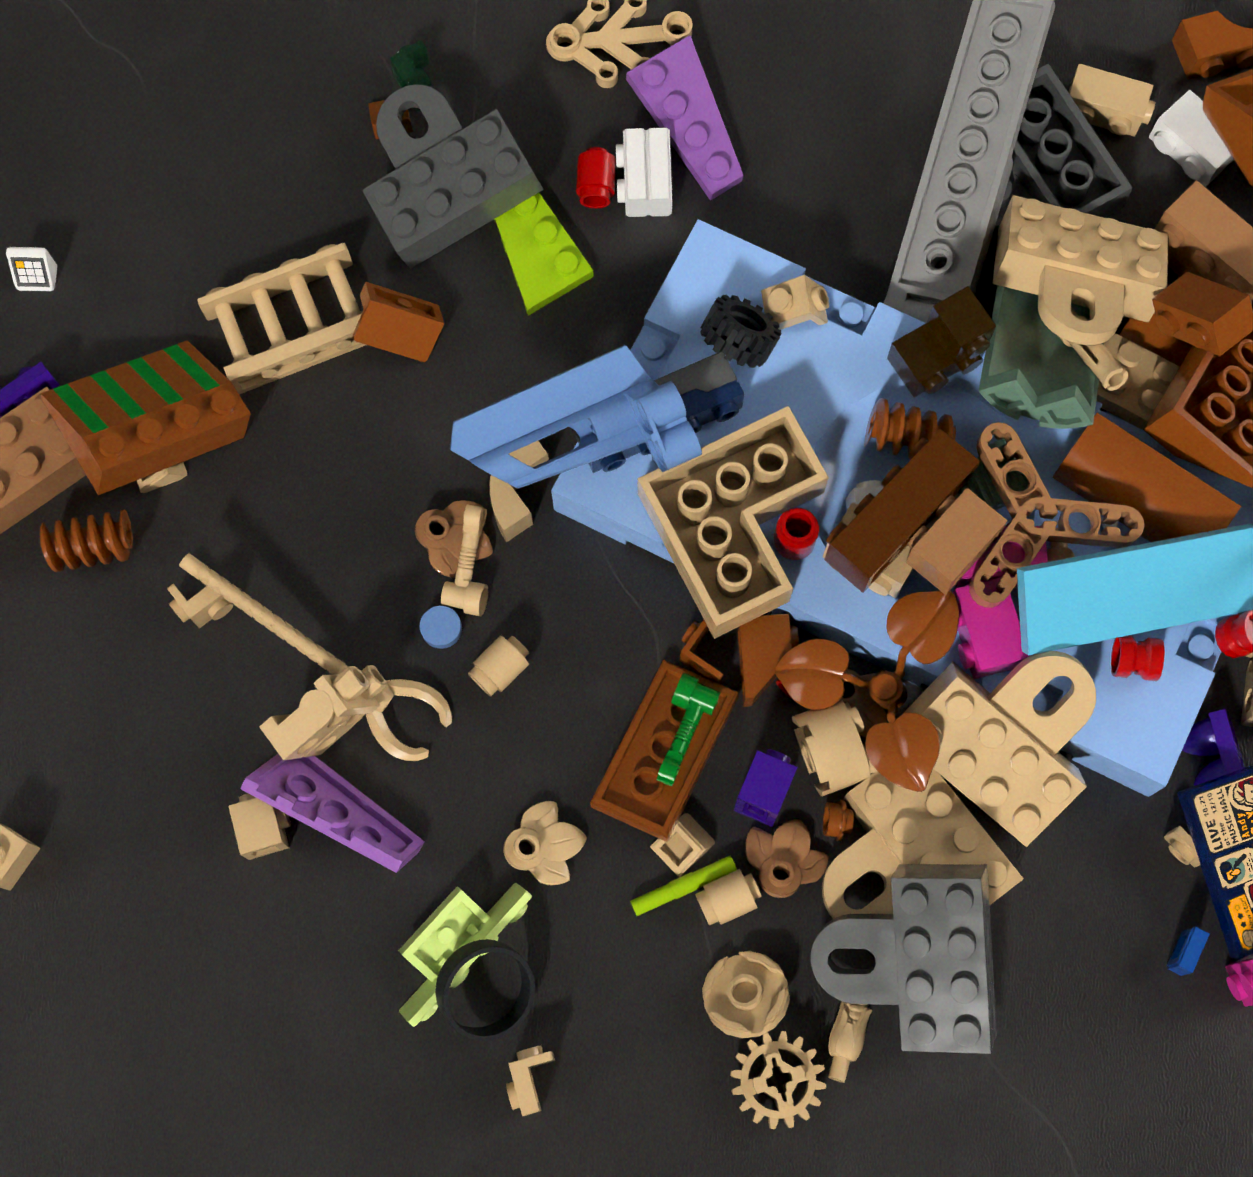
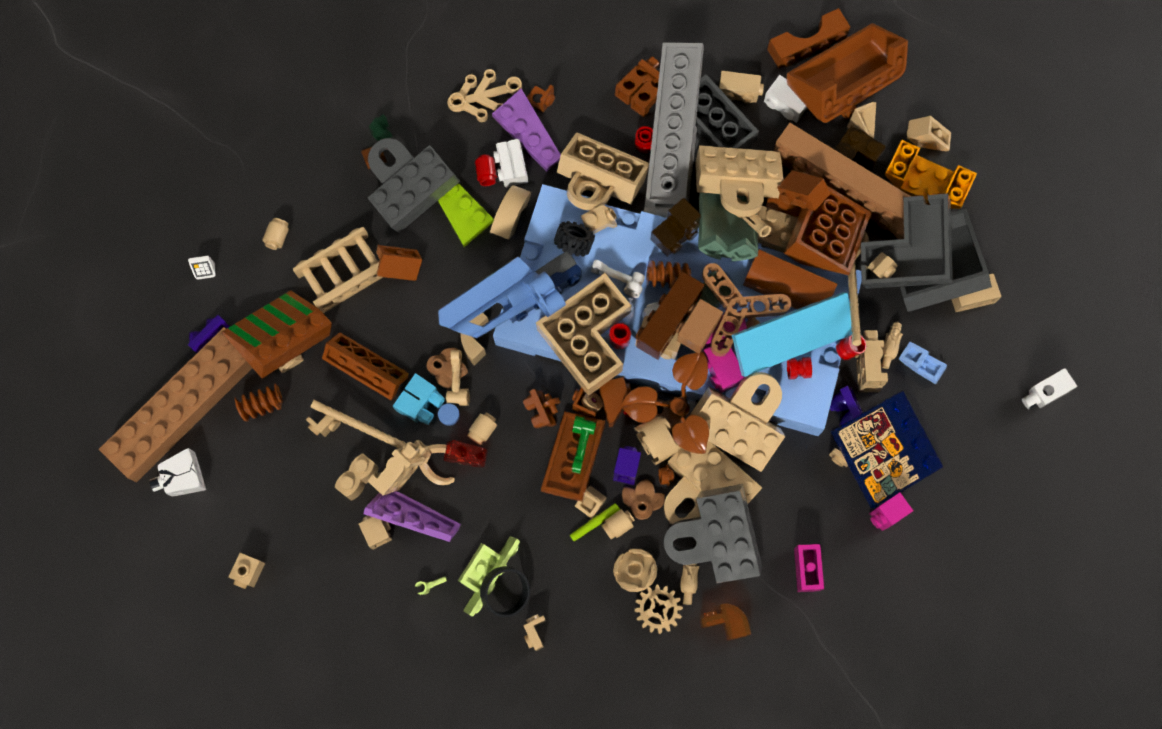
camera: 10 degrees left, 0 degrees up
tan plate [503,801,587,886] -> none
blue tile [1167,927,1210,976] -> none
none -> tan brick [263,218,289,250]
none -> dark orange fence [322,332,409,400]
none -> tan brick [335,454,379,501]
none -> medium azure hips [393,373,445,425]
none -> yellowish green hand [415,576,447,595]
none -> clear red leg [443,440,487,468]
none -> tan brick [490,185,531,240]
none -> dark orange hips [523,389,560,428]
none -> dark orange bracket [527,85,555,113]
none -> tan brick [557,132,650,211]
none -> tan tile [581,392,603,413]
none -> white brick [591,260,645,298]
none -> dark orange hips [615,57,660,117]
none -> red wheel [635,126,653,153]
none -> clear orange brick [699,604,751,641]
none -> dark pink brick [794,544,824,592]

